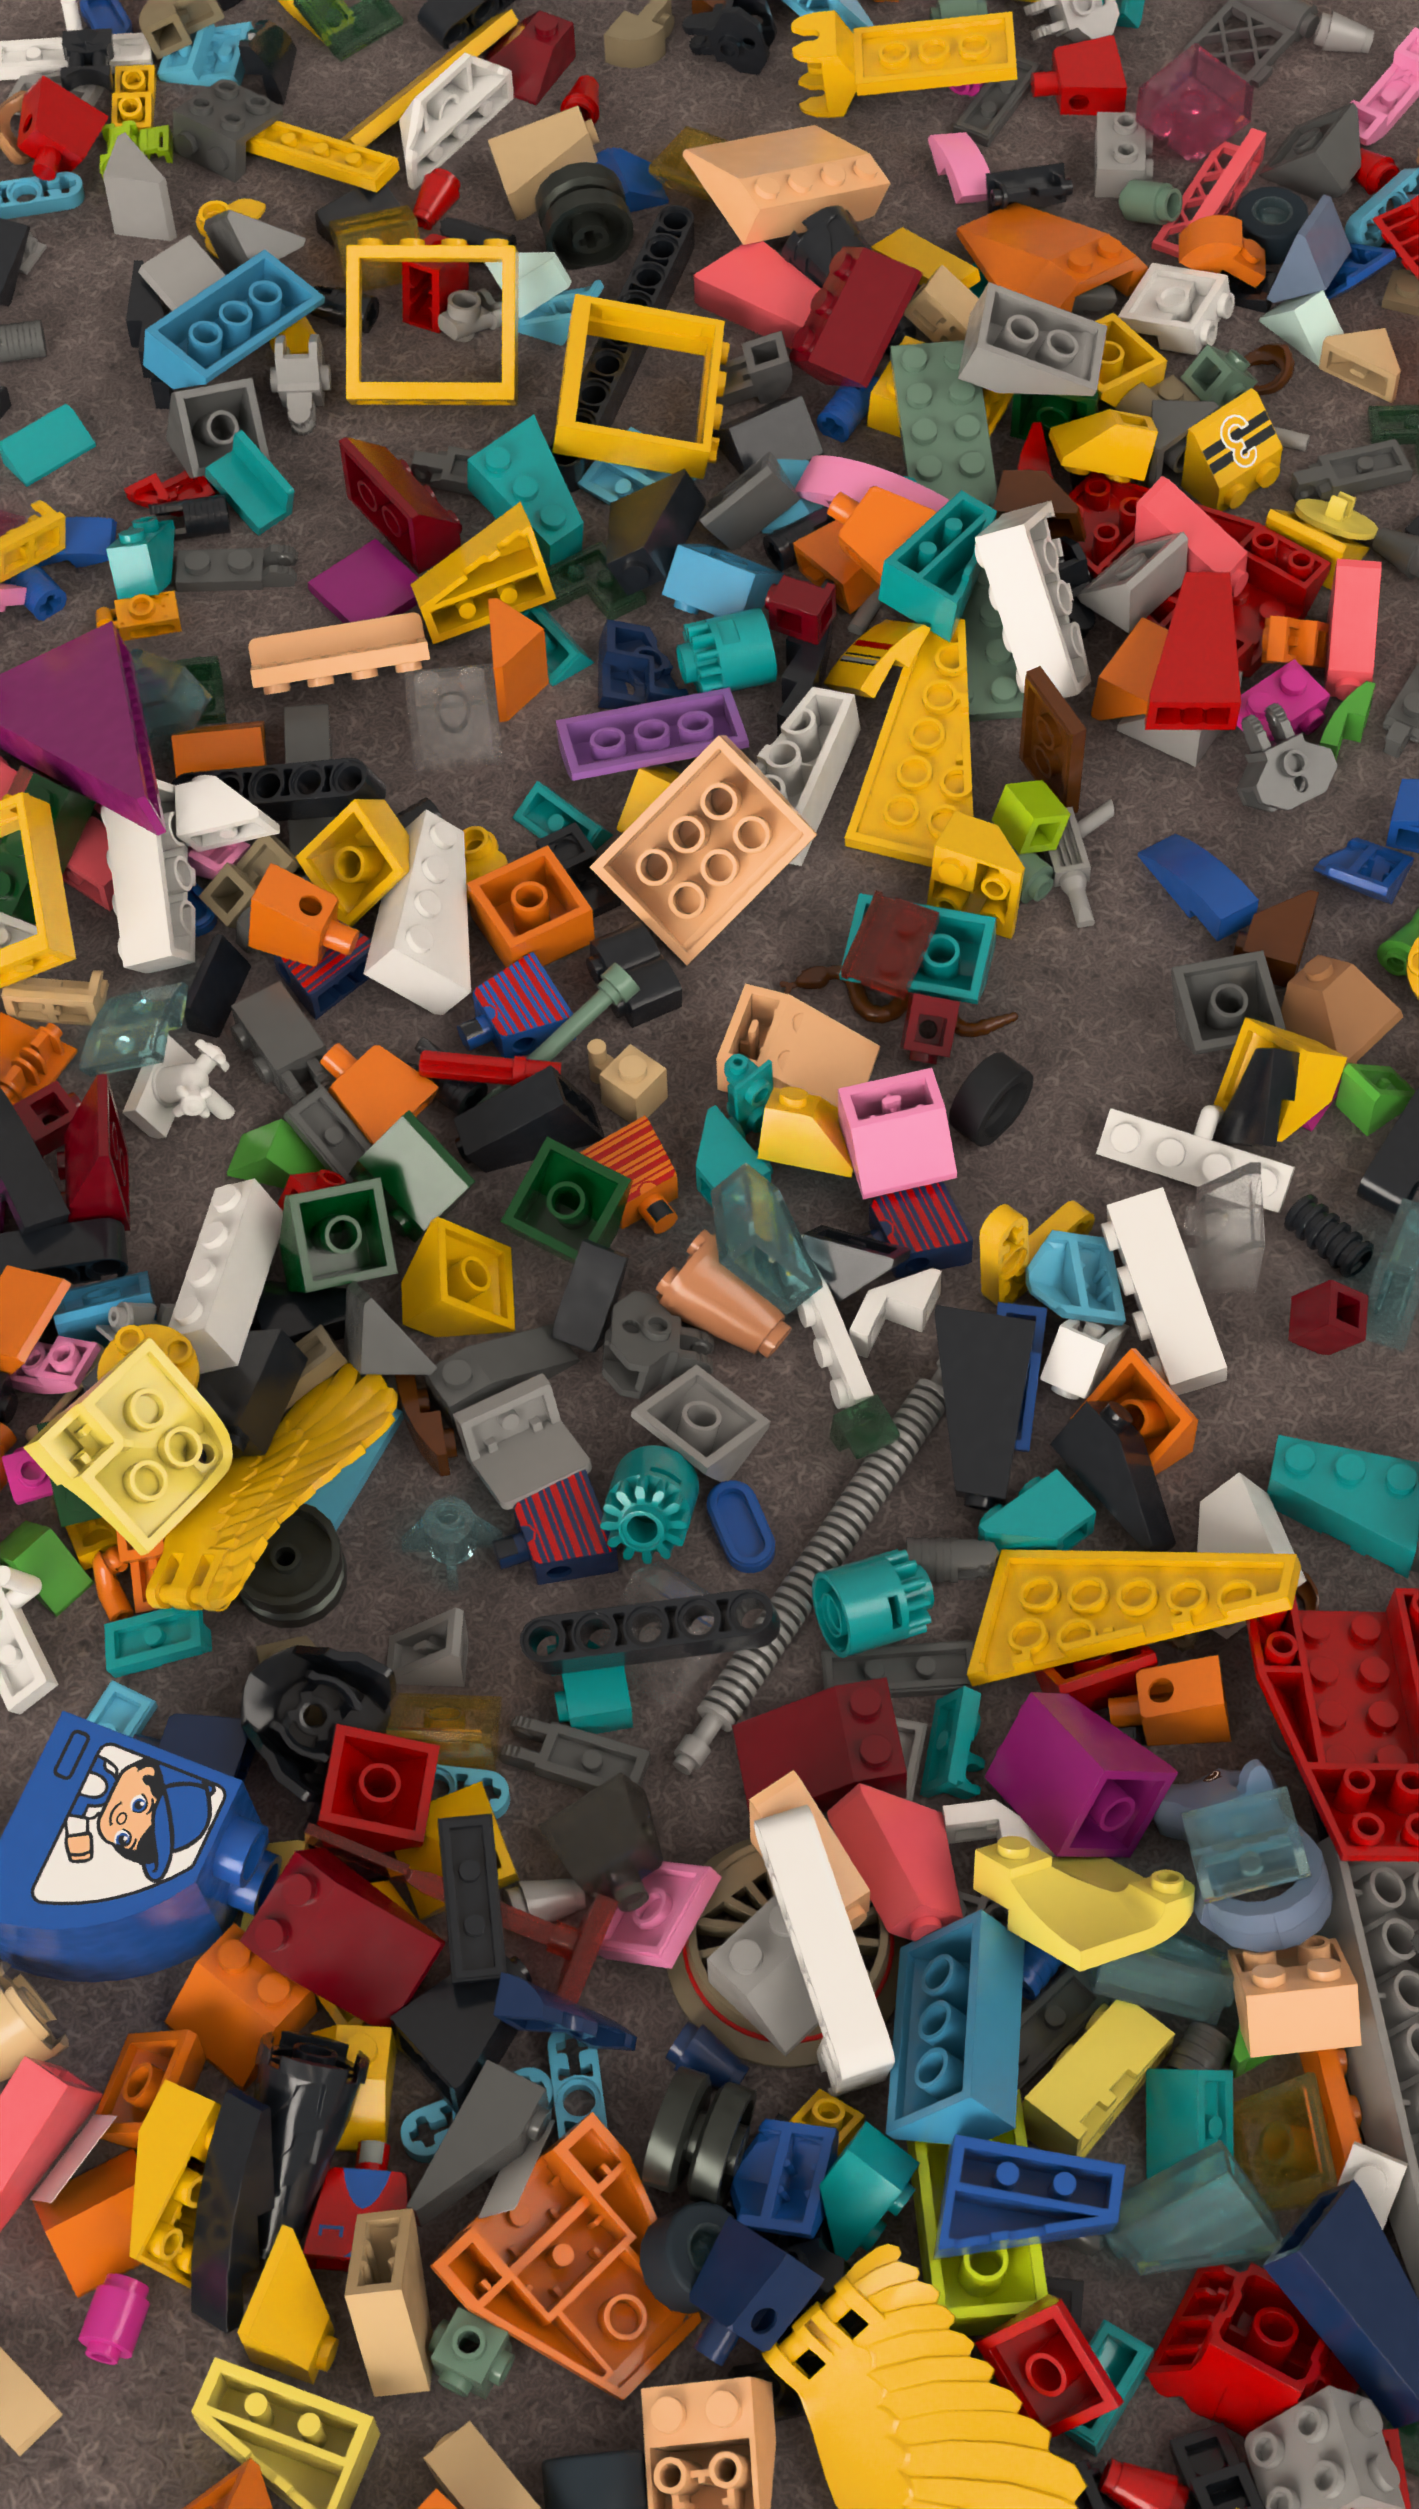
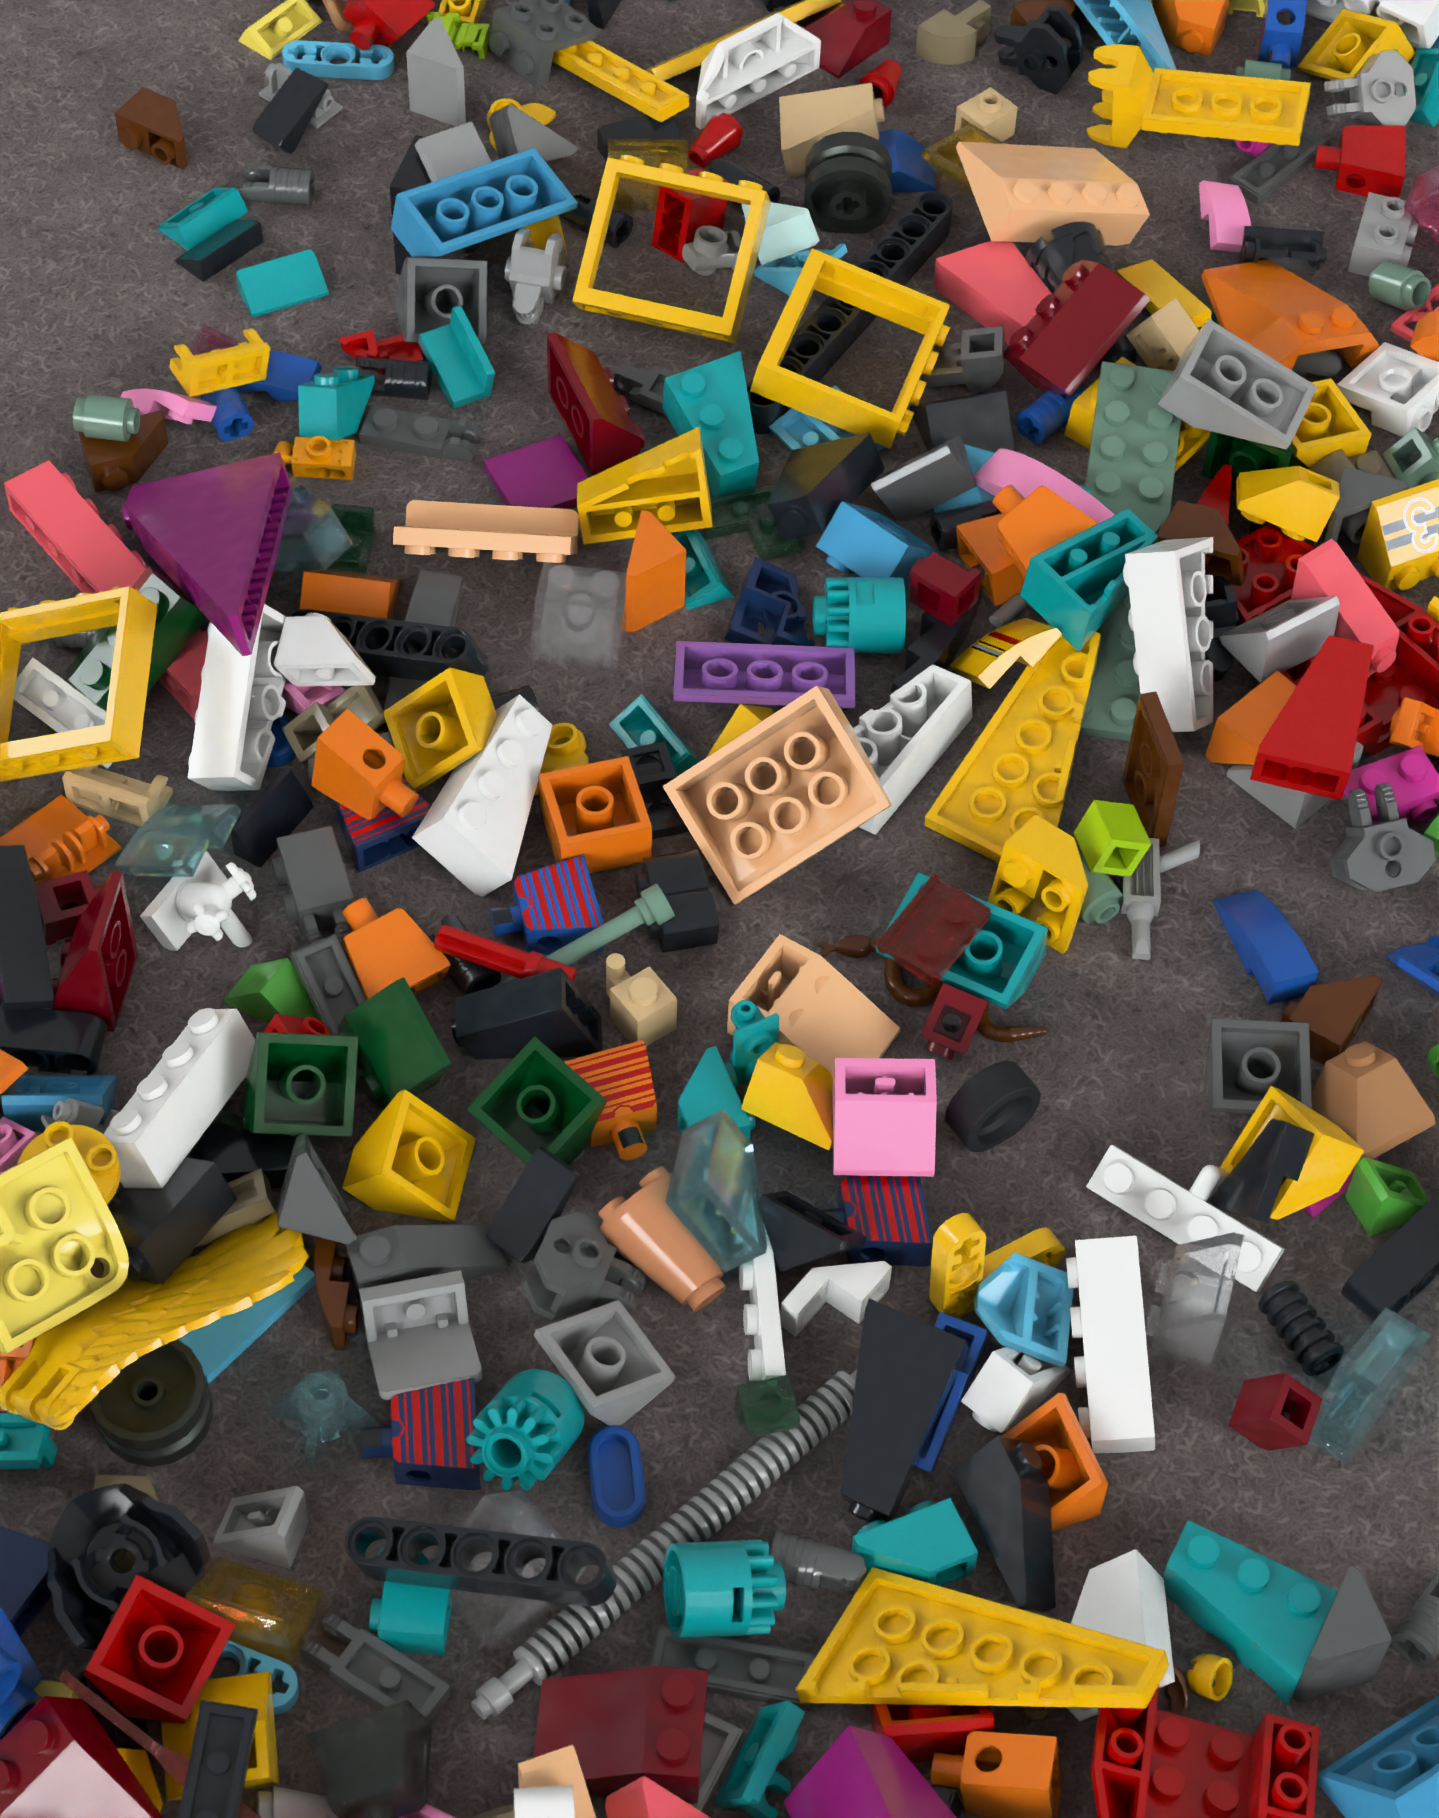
camera: 10 degrees right, 5 degrees down
none -> tan brick [954,87,1018,144]
none -> yellow hinge [1186,1654,1233,1701]

